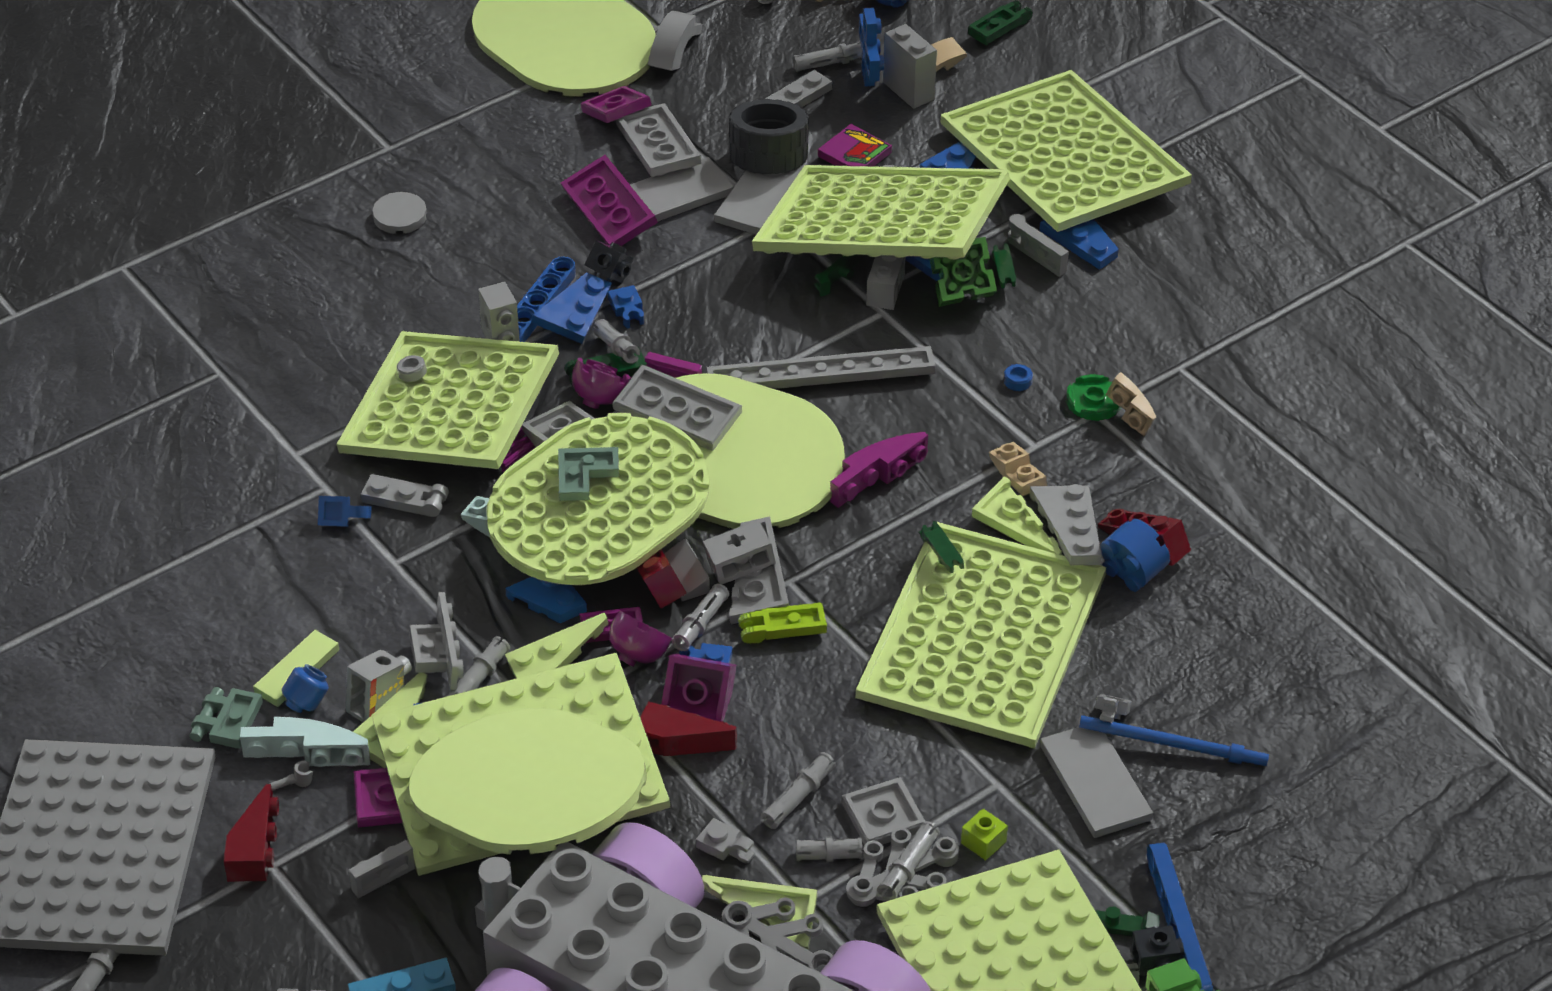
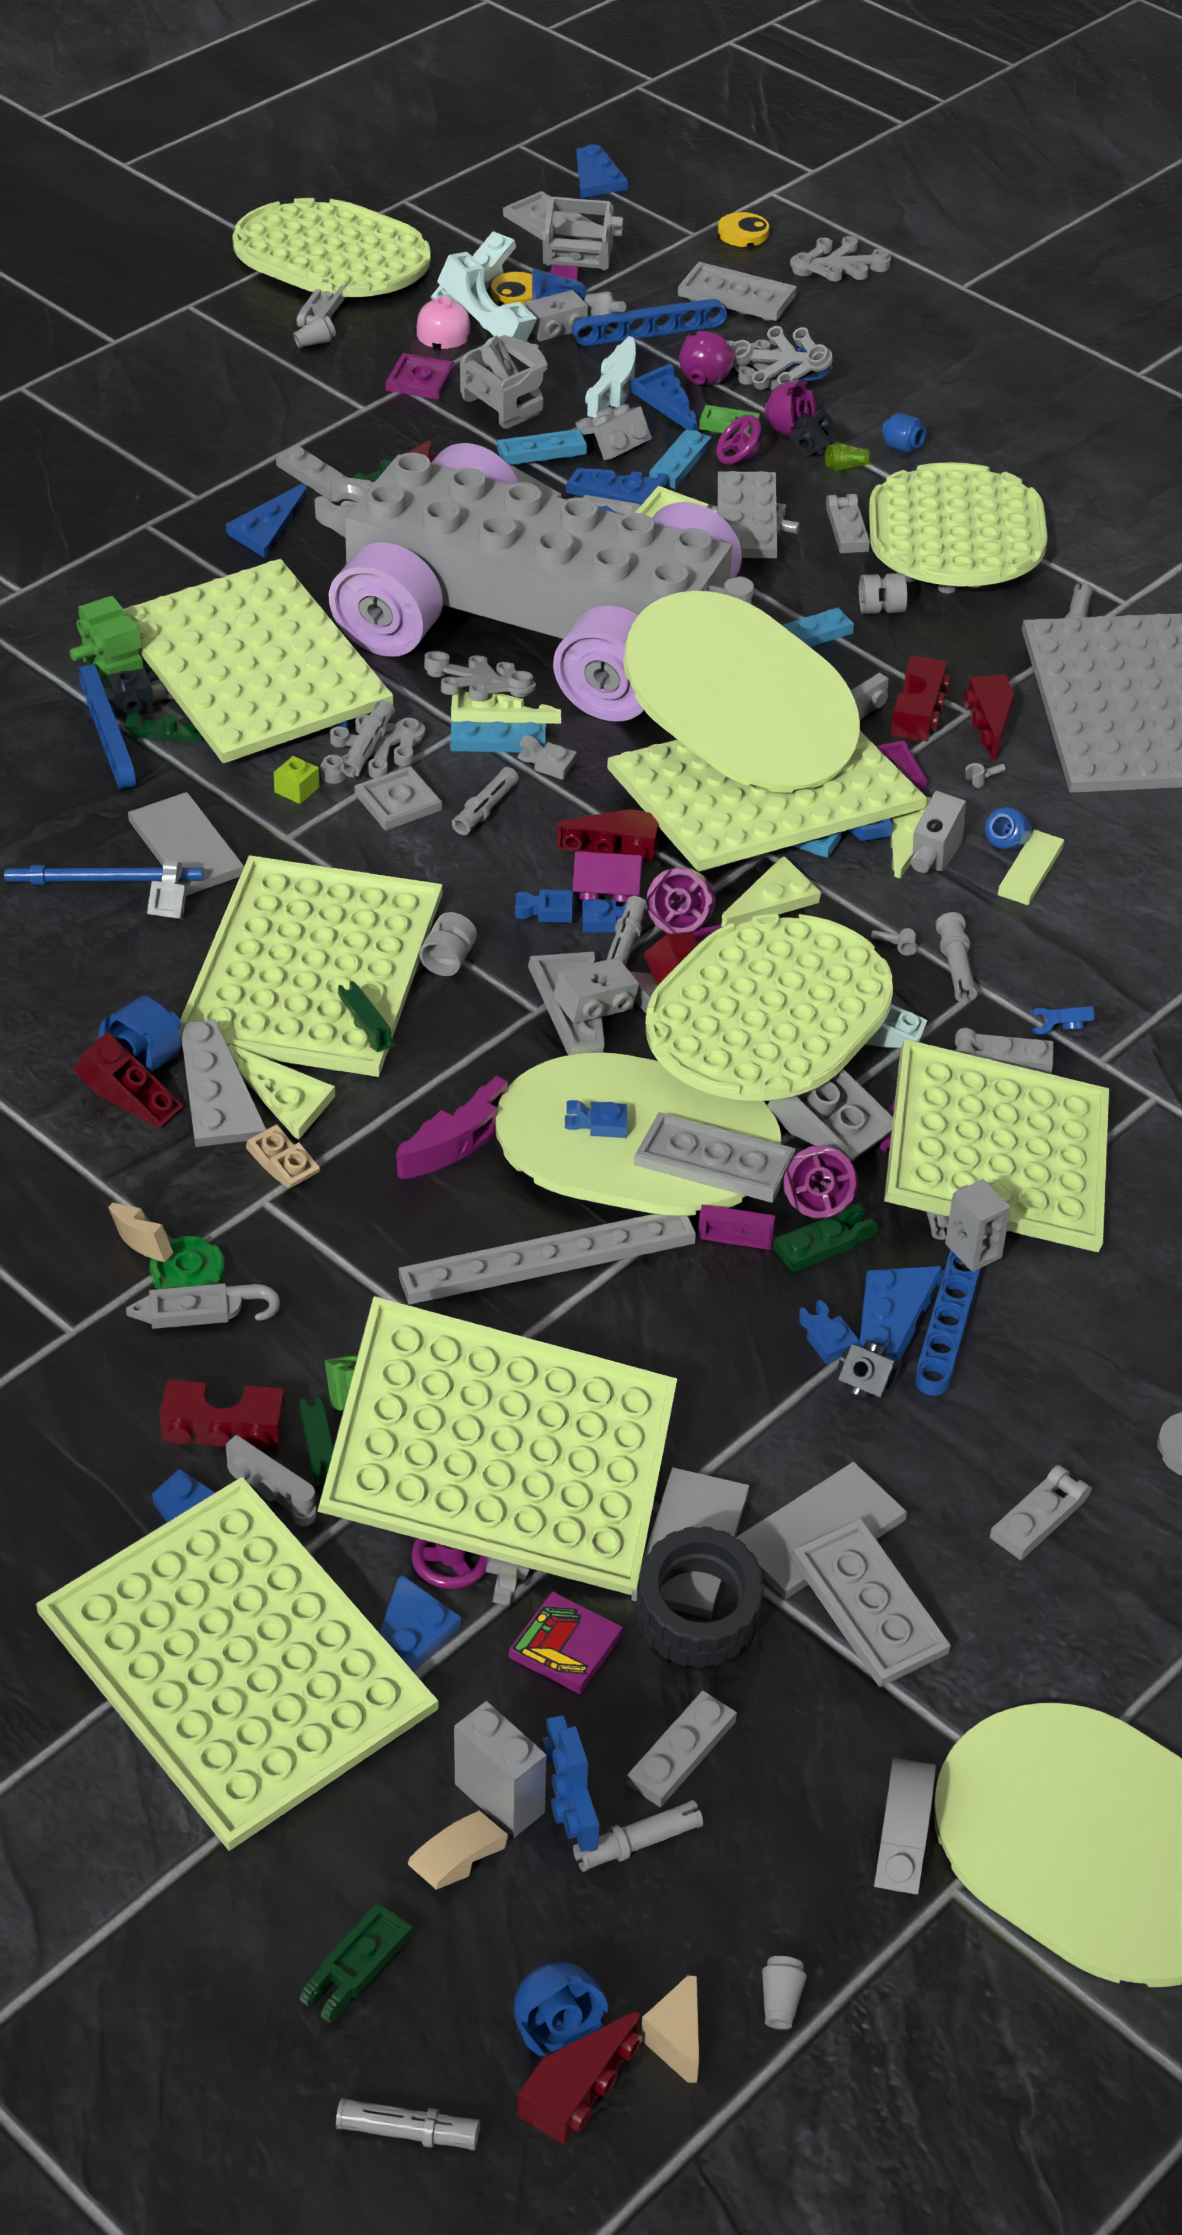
camera: 170 degrees right, 0 degrees up
sand green plate [189,687,263,749] -> none
light aqua slope [240,717,370,767] -> none
light grey tile [397,355,427,382] -> none
light grey bracket [409,592,463,690] -> none
light grey pin [446,636,510,697] -> none
sand green plate [558,447,619,501] -> none
magenta plate [561,155,658,246] -> none
magenta tile [581,86,652,123] -> none
light grey pin [593,319,640,363] -> none
lime hinge [738,603,827,644] -> none
light grey pin [796,836,862,863] -> none
blue tile [1004,364,1033,391] -> none
none -> light grey plate [126,1284,280,1329]
none -> dark red arch [159,1380,286,1450]
none -> light grey wheel [419,912,477,976]
none -> dark azure plate [450,721,546,753]
none -> blue plate [515,890,573,923]
none -> blue plate [565,1100,627,1138]
none -> light grey hand [871,928,917,956]
none -> dark red arch [891,655,951,742]
none -> light grey pin [935,912,977,1002]
none -> light grey plate [990,1465,1092,1560]

